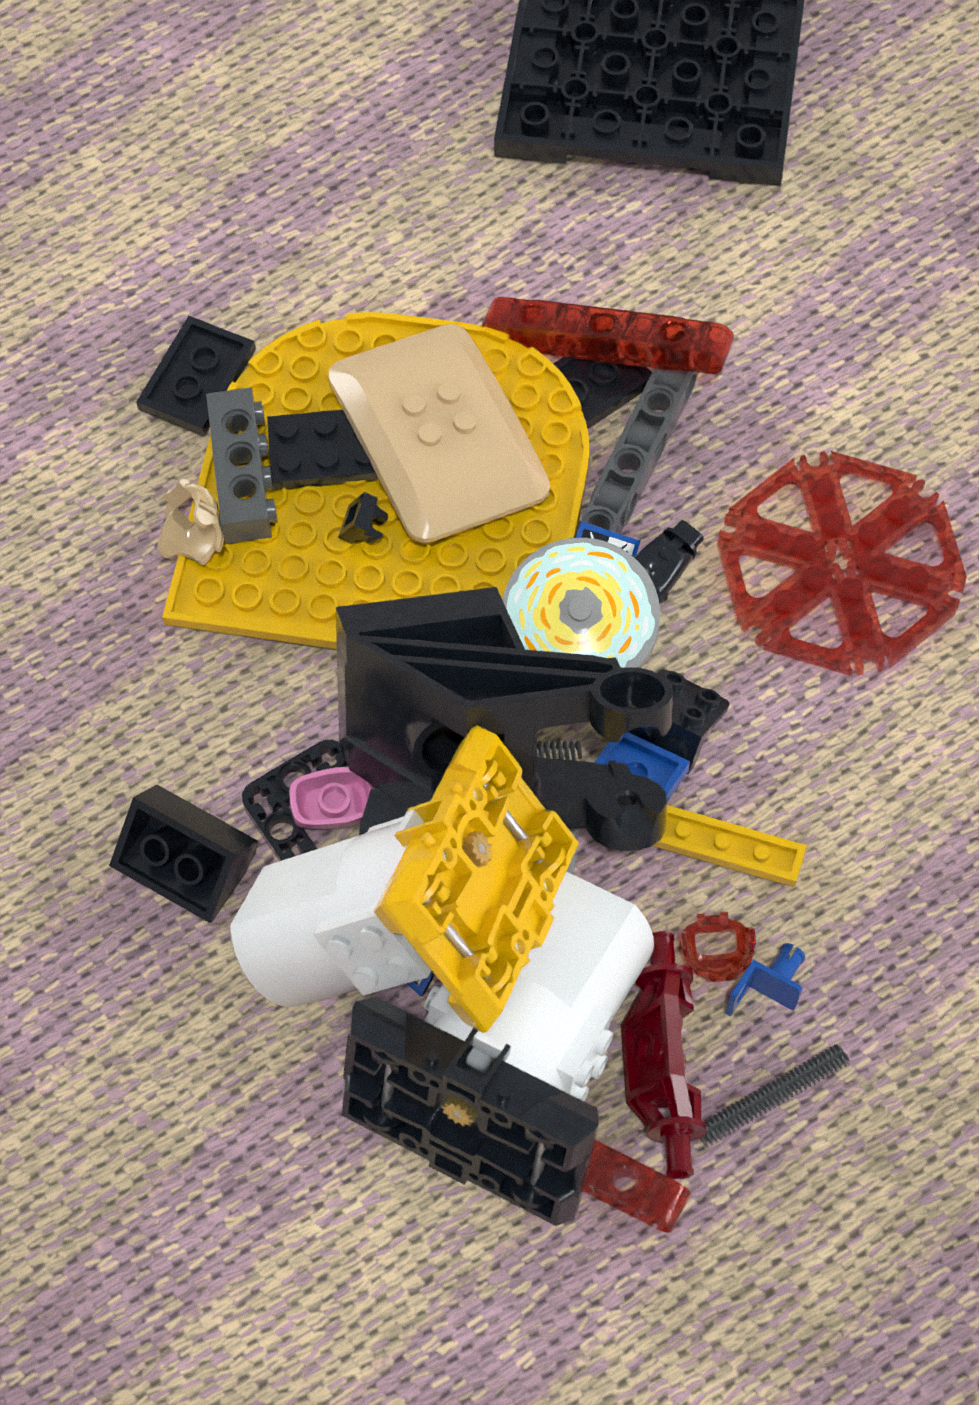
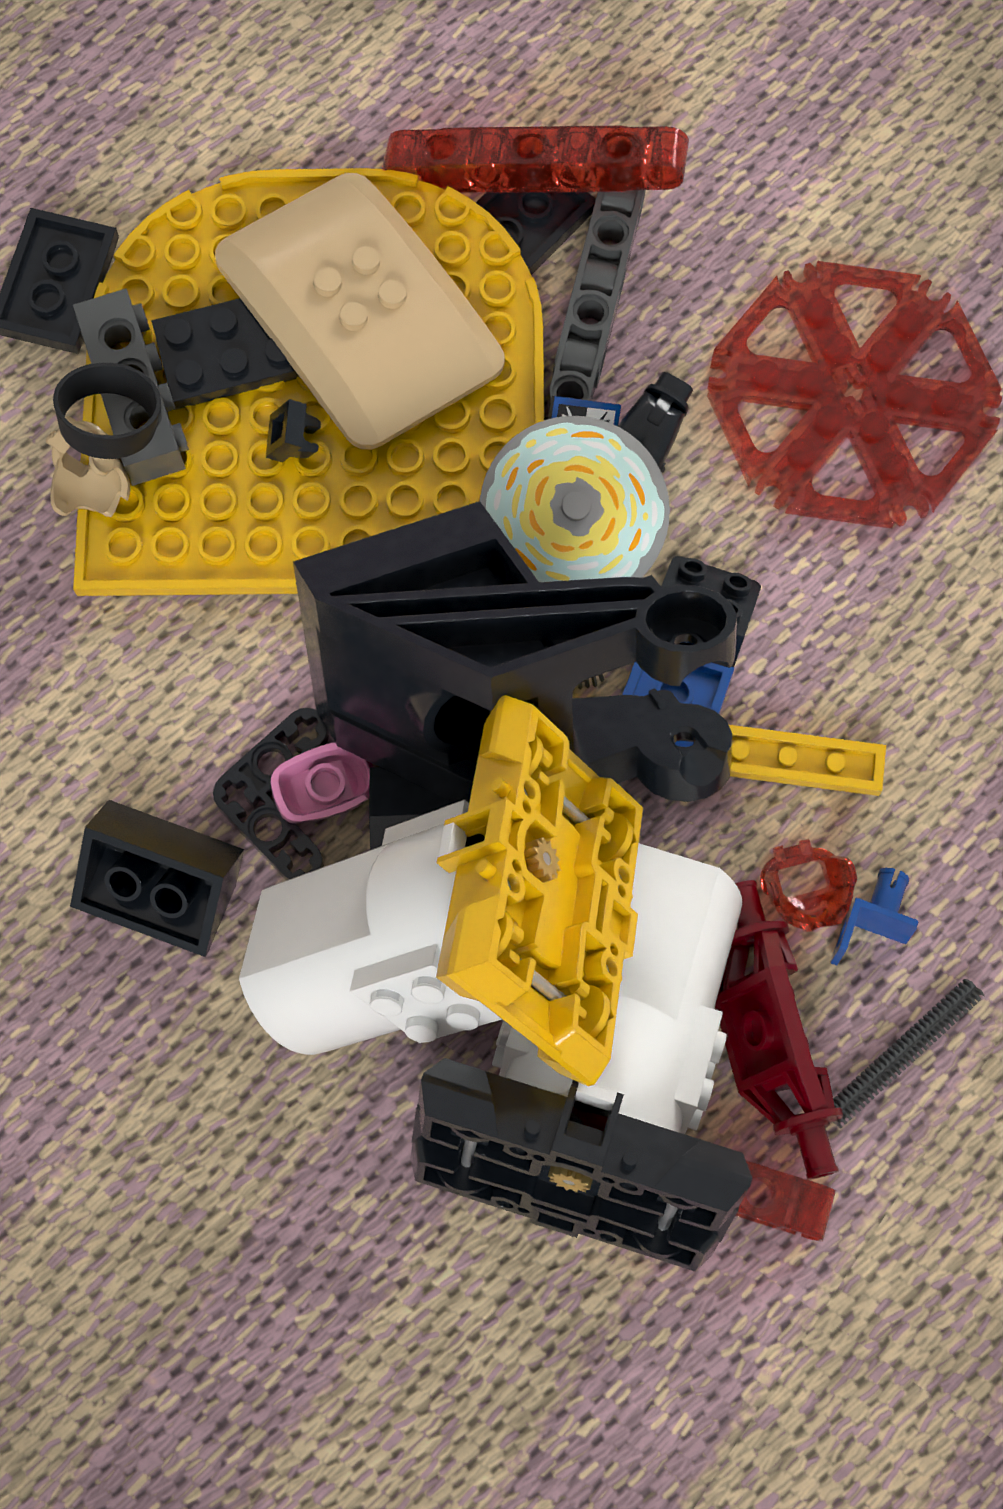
camera: 15 degrees left, 10 degrees up
none -> black tyre [53,363,161,459]

